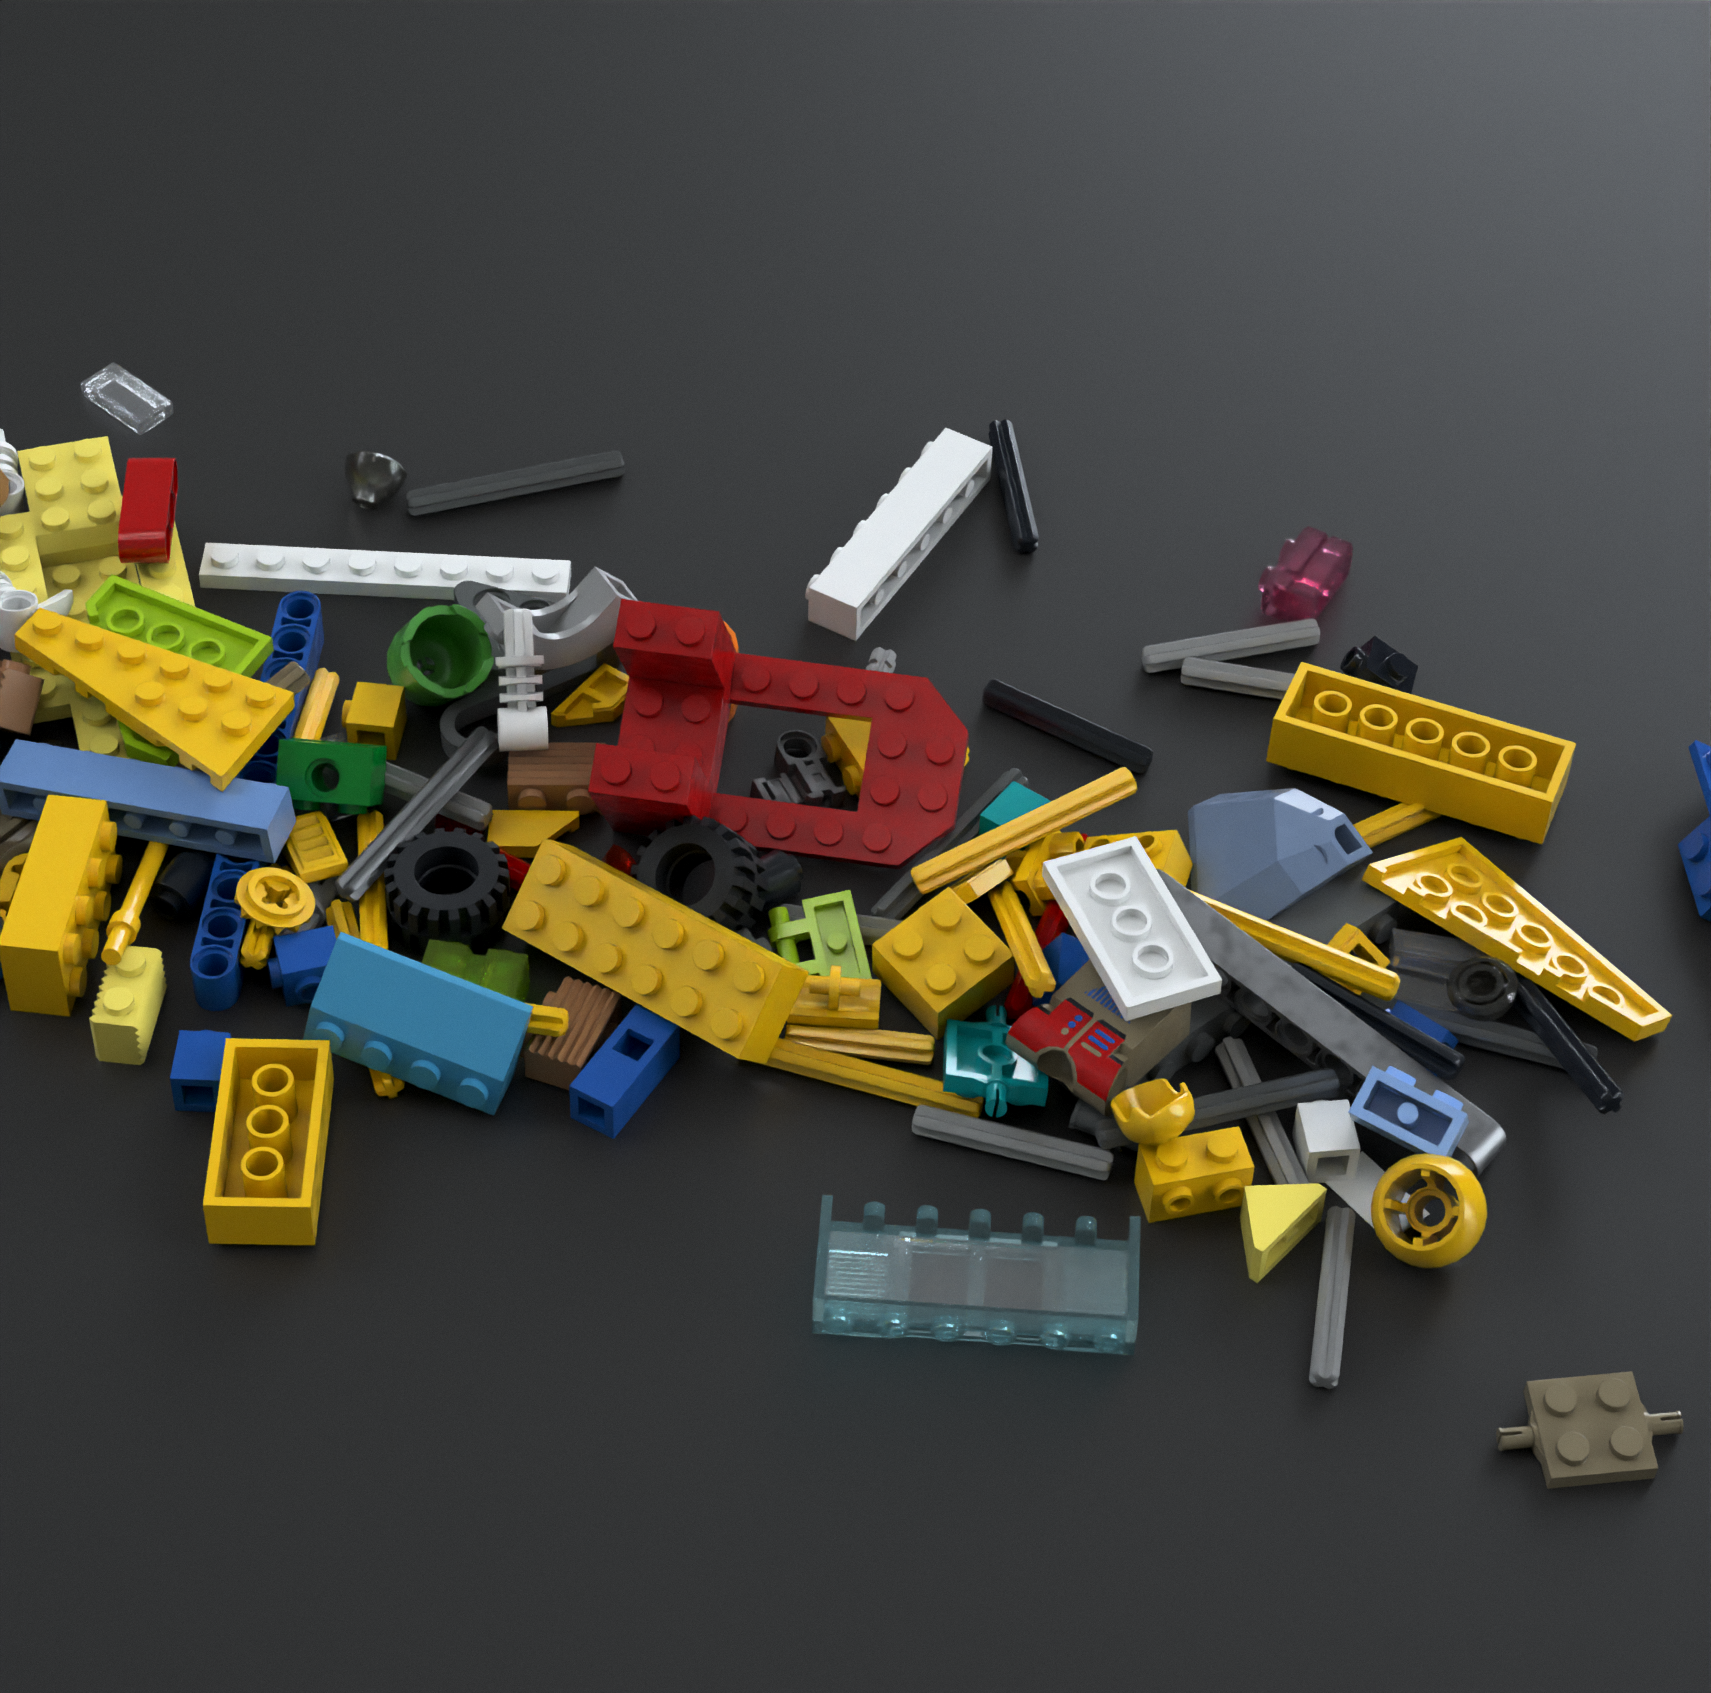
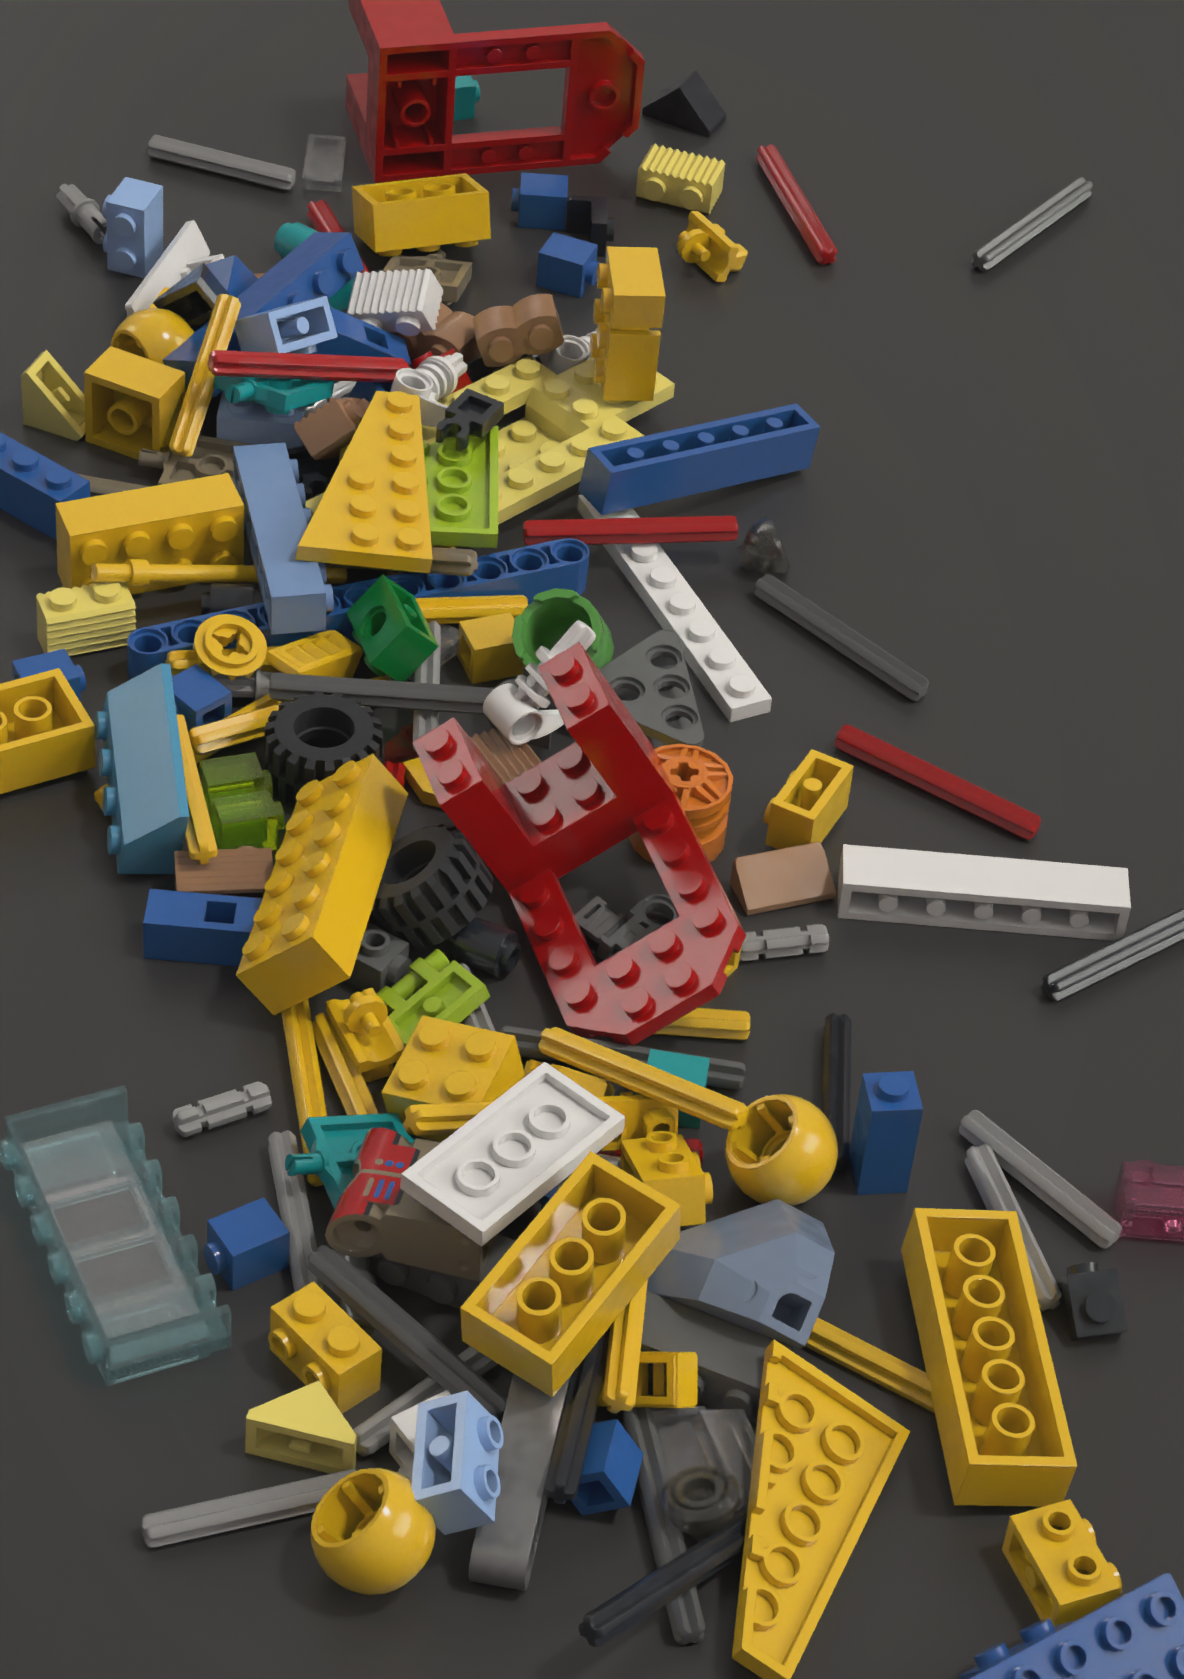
camera: 60 degrees right, 5 degrees down
clear tile [80,362,174,435] -> none
red beam [118,458,178,563] -> none
light grey arch [475,567,638,670] -> none
yellow hair [1110,1078,1195,1145] -> none
none -> light grey axle [172,1081,272,1137]
none -> blue brick [203,1197,290,1291]
none -> black plate [436,388,504,452]
none -> yellow brick [460,1151,681,1398]
none -> red axle [522,515,738,546]
none -> blue brick [578,403,820,515]
none -> yellow piece [590,246,666,401]
none -> yellow wheel [725,1094,838,1206]
none -> medium nougat slope [730,842,836,915]
none -> yellow brick [763,749,854,849]
none -> red axle [834,724,1041,840]
none -> blue brick [849,1071,923,1195]
none -> axle [971,177,1093,272]
none -> yellow brick [1002,1499,1122,1626]

